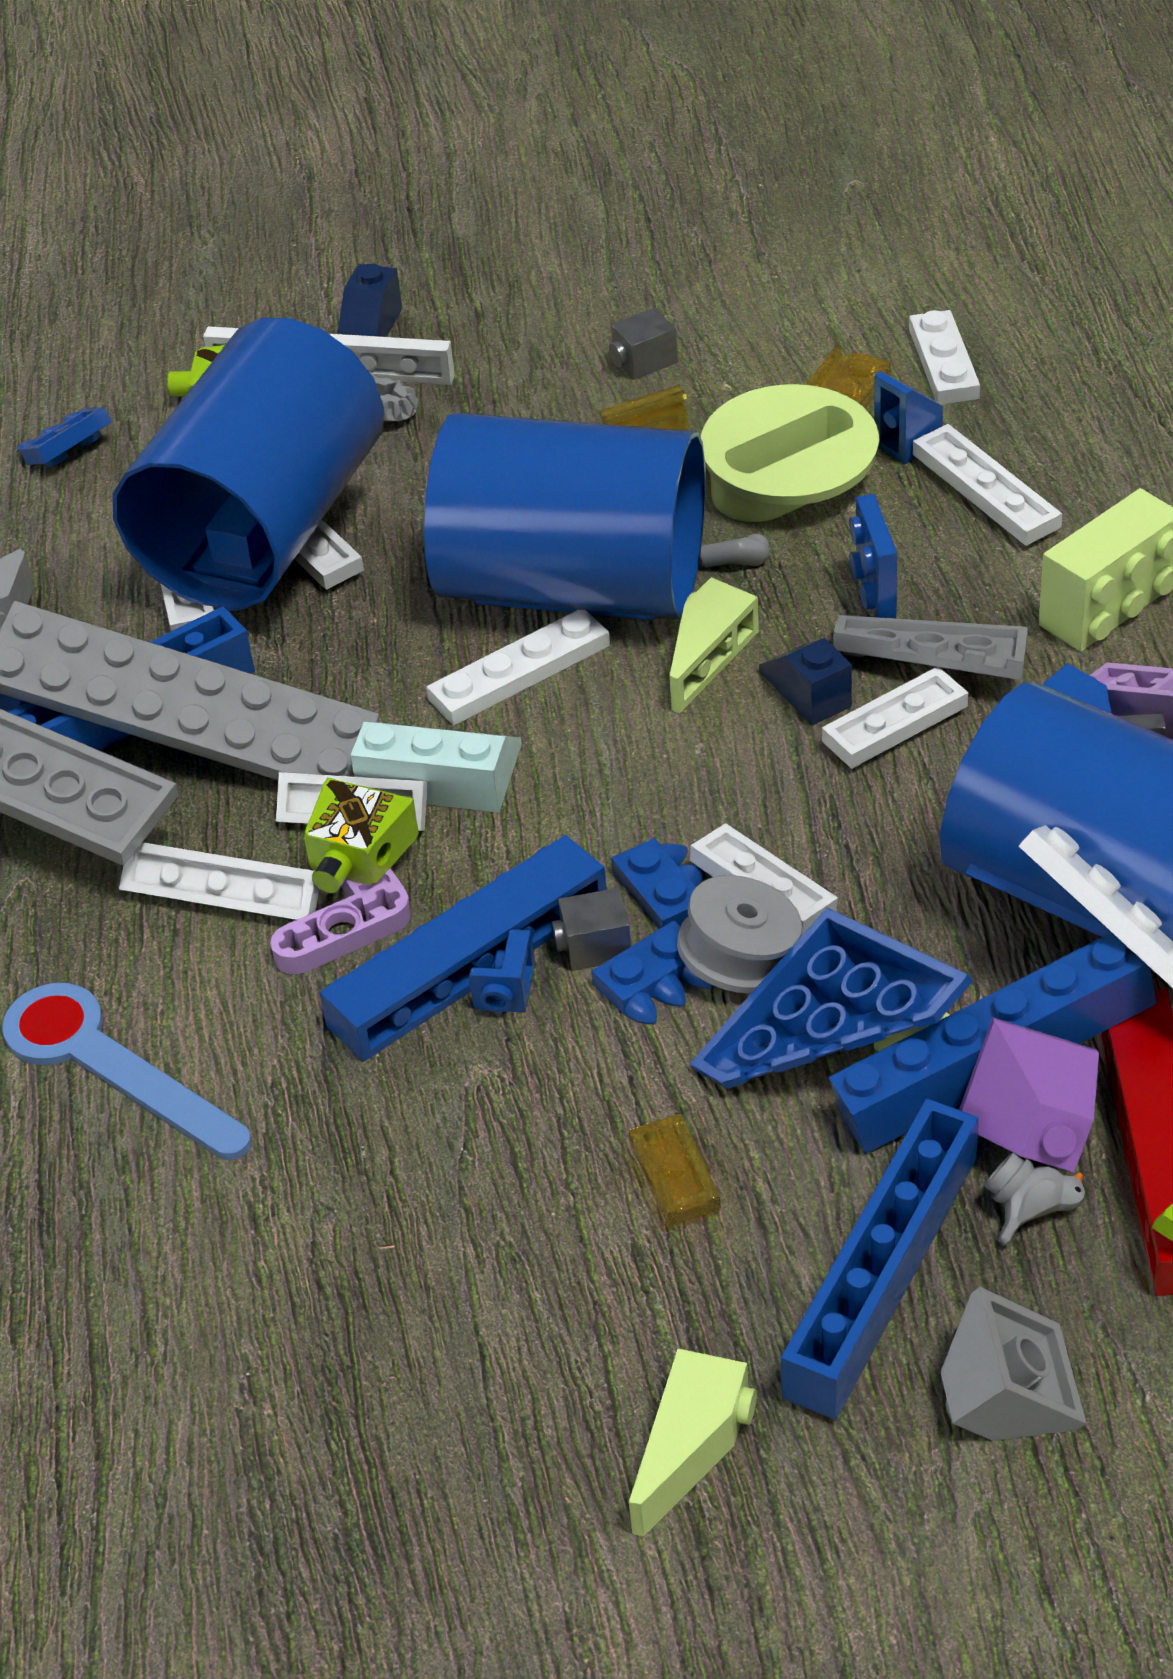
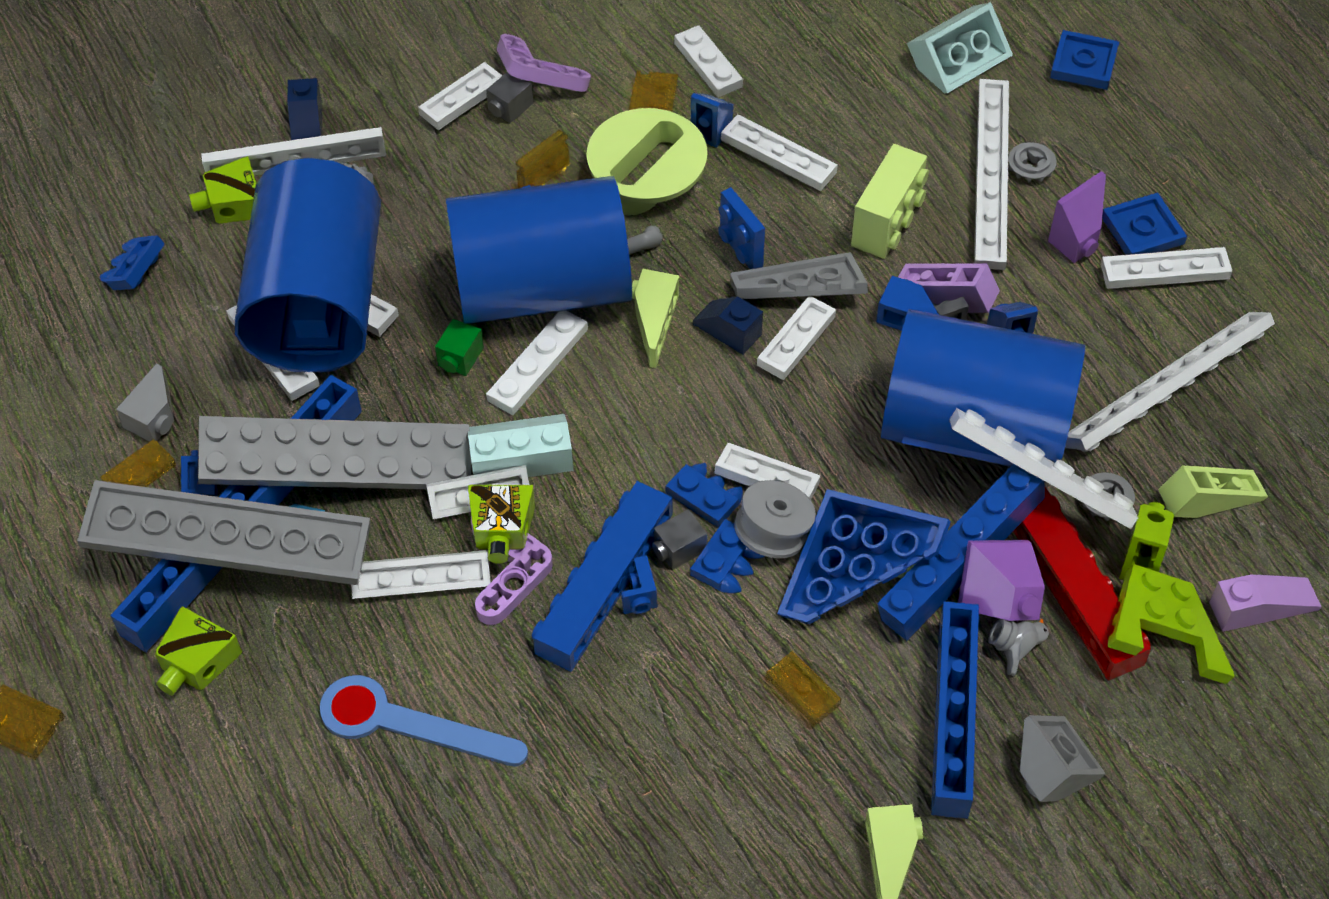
camera: 25 degrees left, 10 degrees up
none -> white plate [418,62,502,130]
none -> green brick [435,319,484,376]
none -> lavender beam [497,34,591,92]

